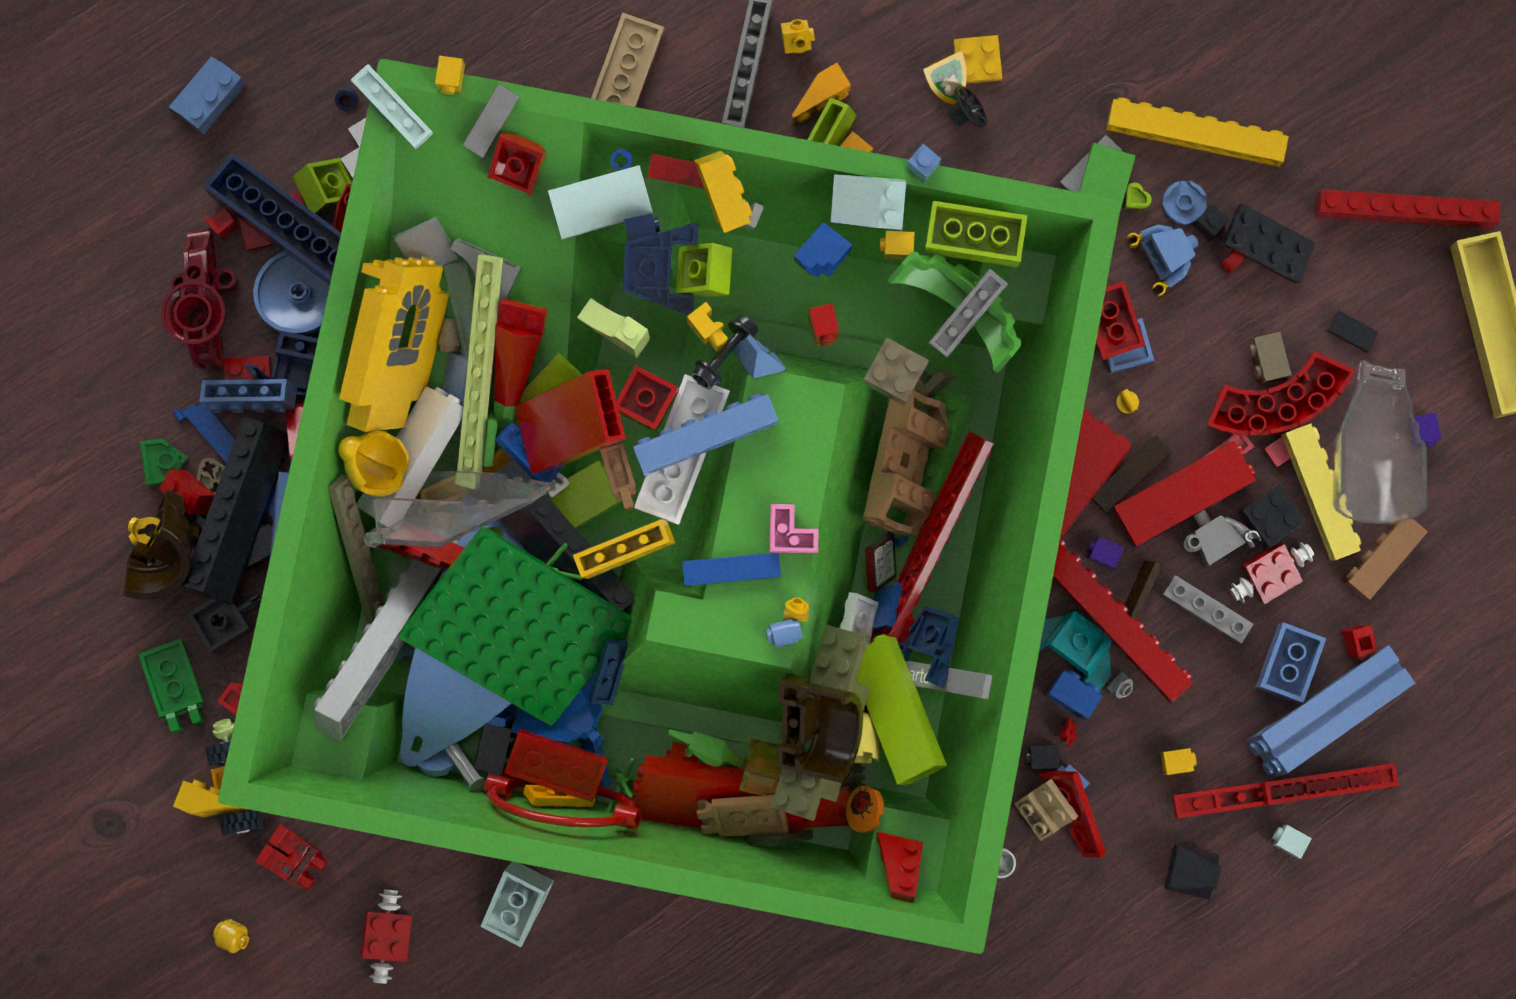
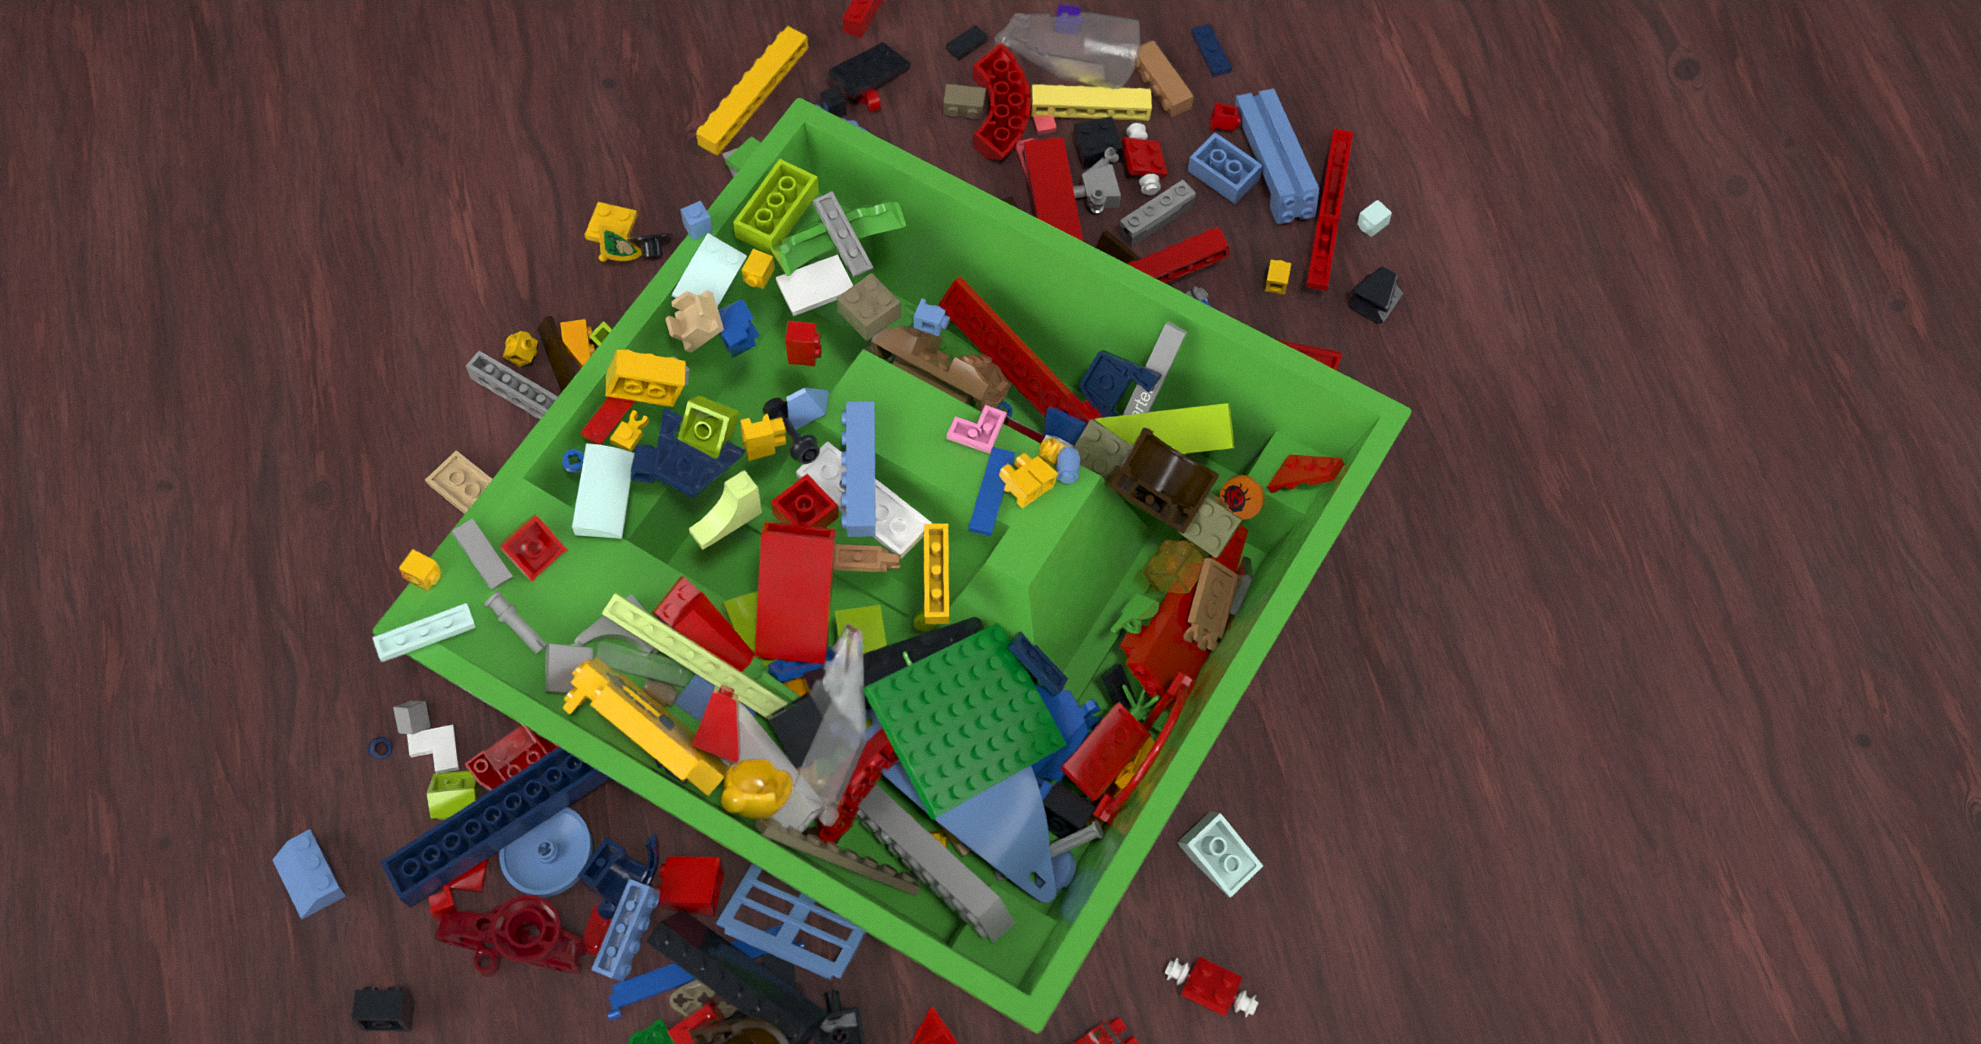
camera: 70 degrees left, 20 degrees down
none -> black brick [351,986,415,1032]
none -> light grey pin [483,590,547,654]
none -> dark brown tile [537,316,575,393]
none -> yellow plate [610,410,649,452]
none -> tan panel [665,290,724,353]
none -> red slope [691,684,741,763]
none -> black brick [767,692,838,769]
none -> white tile [776,255,853,316]
none -> medium blue brick [913,299,950,336]
none -> yellow hips [999,453,1058,509]
none -> black tile [1101,663,1137,710]
none -> dark blue plate [1191,23,1232,77]

